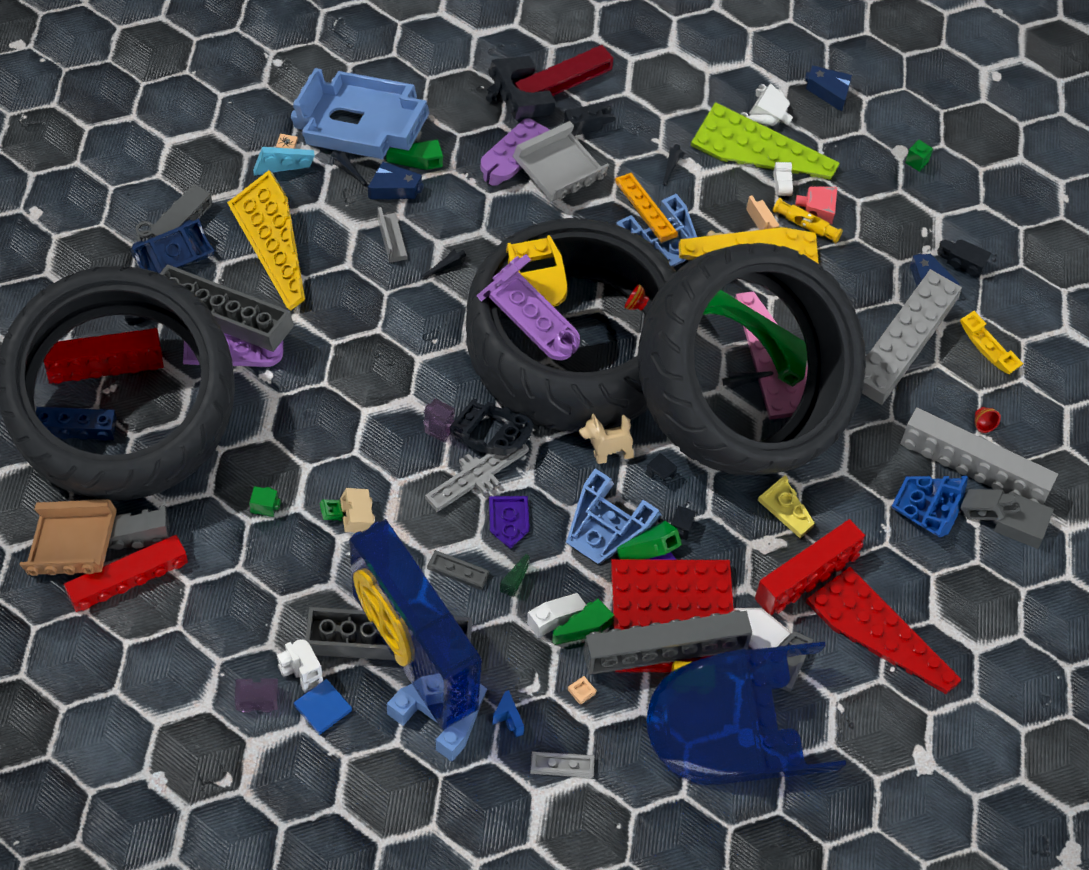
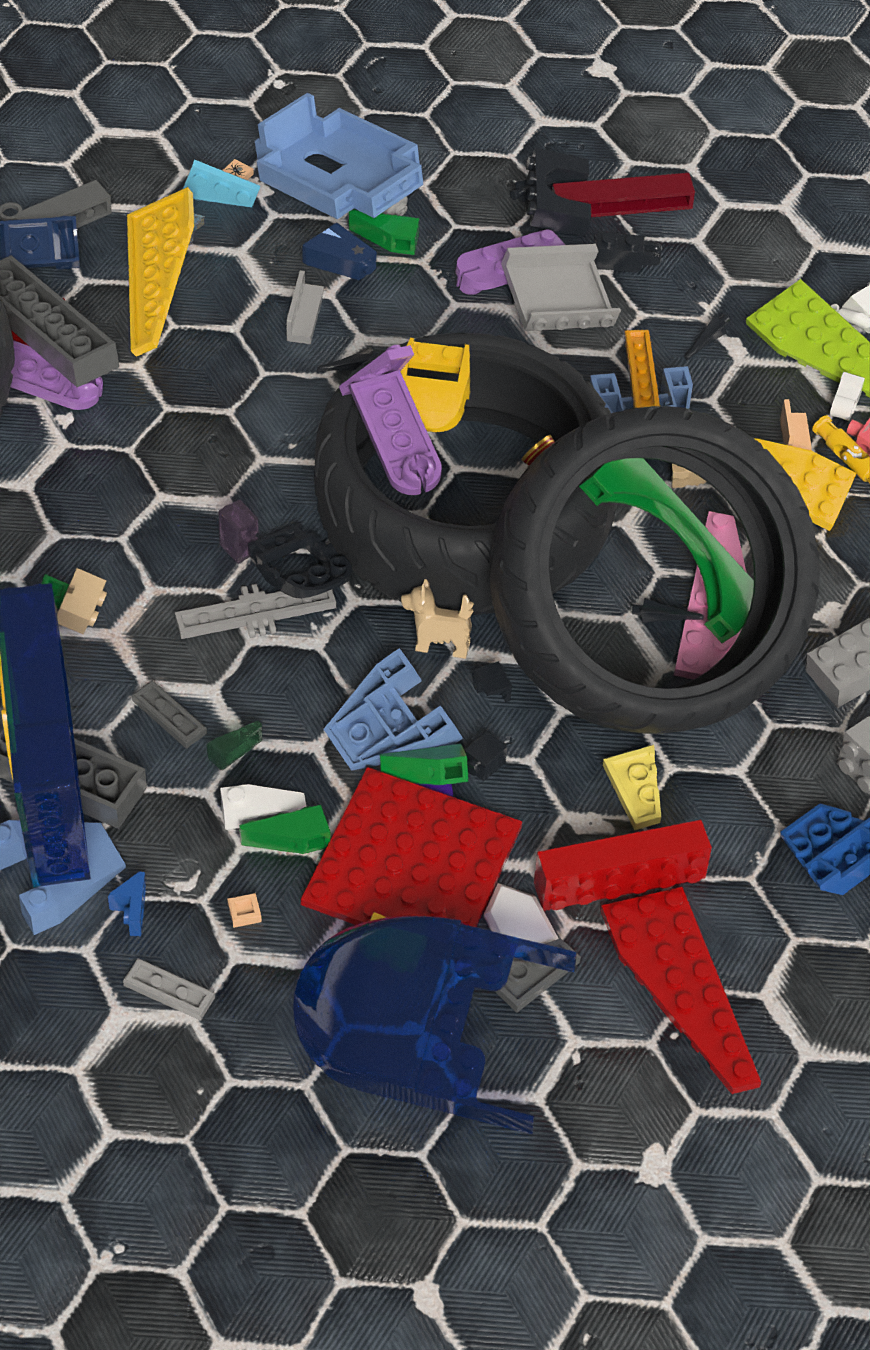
camera: 25 degrees right, 5 degrees down
black piece [331,150,367,186] -> none
dark purple tile [489,496,529,548] -> none
dark grey brick [584,610,753,675] -> none

